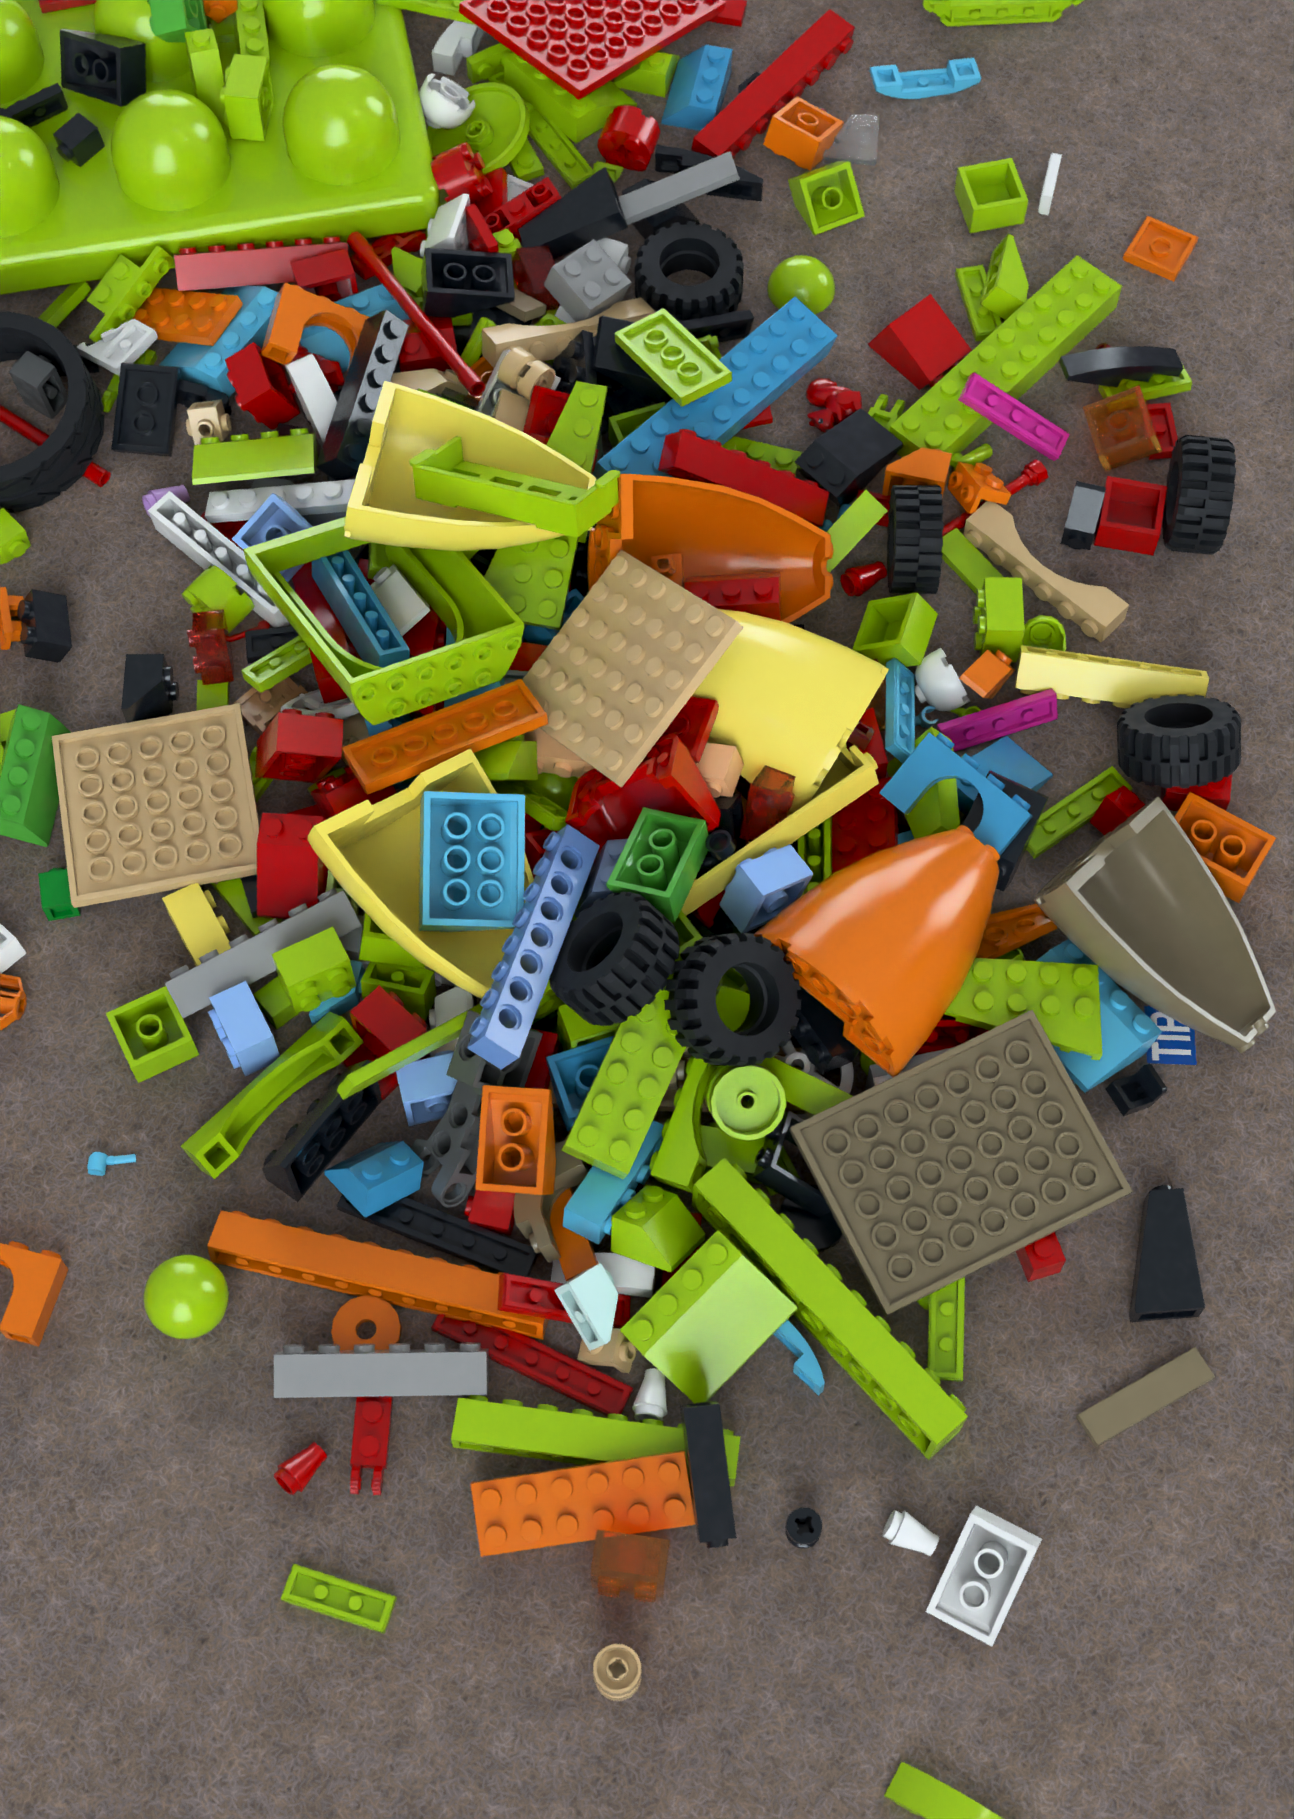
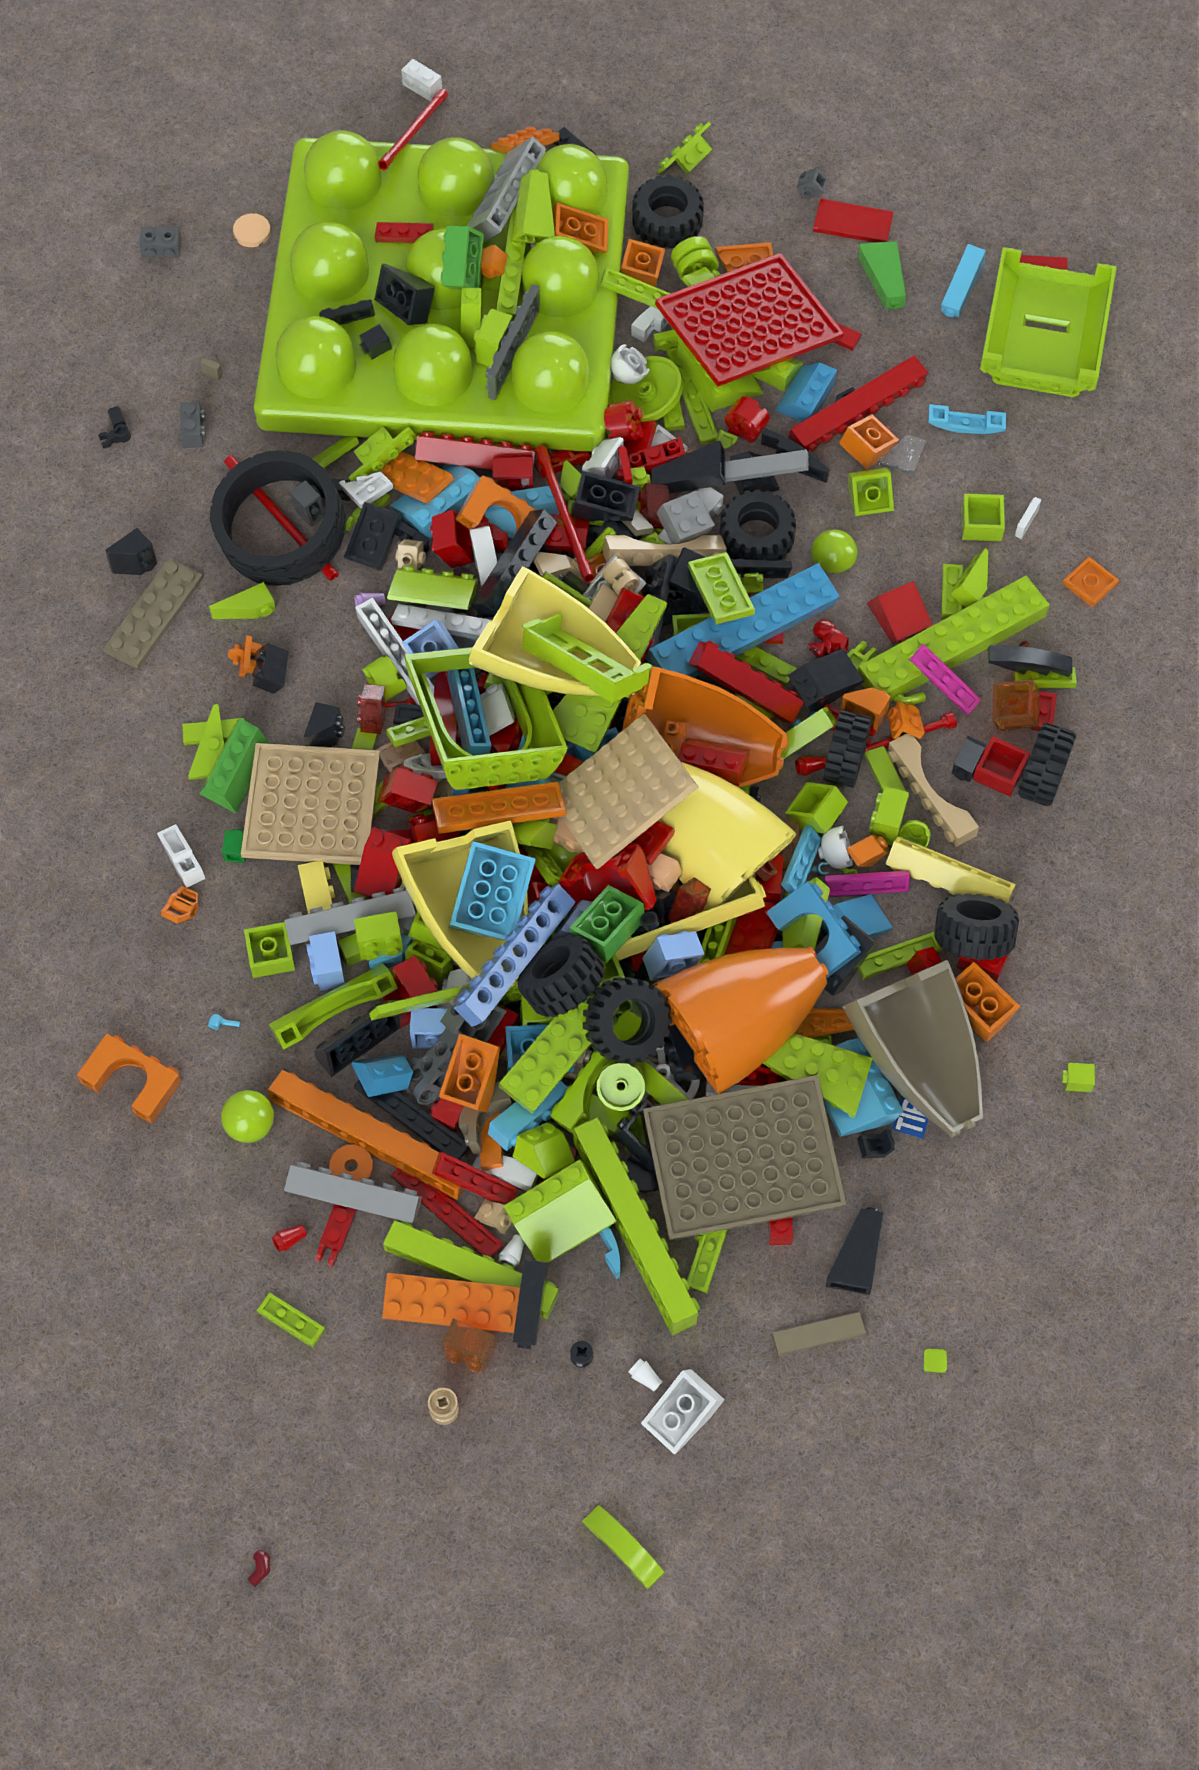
camera: 15 degrees right, 0 degrees up
light aqua slope [554,1263,618,1351] -> none
none -> dark grey plate [485,284,539,400]

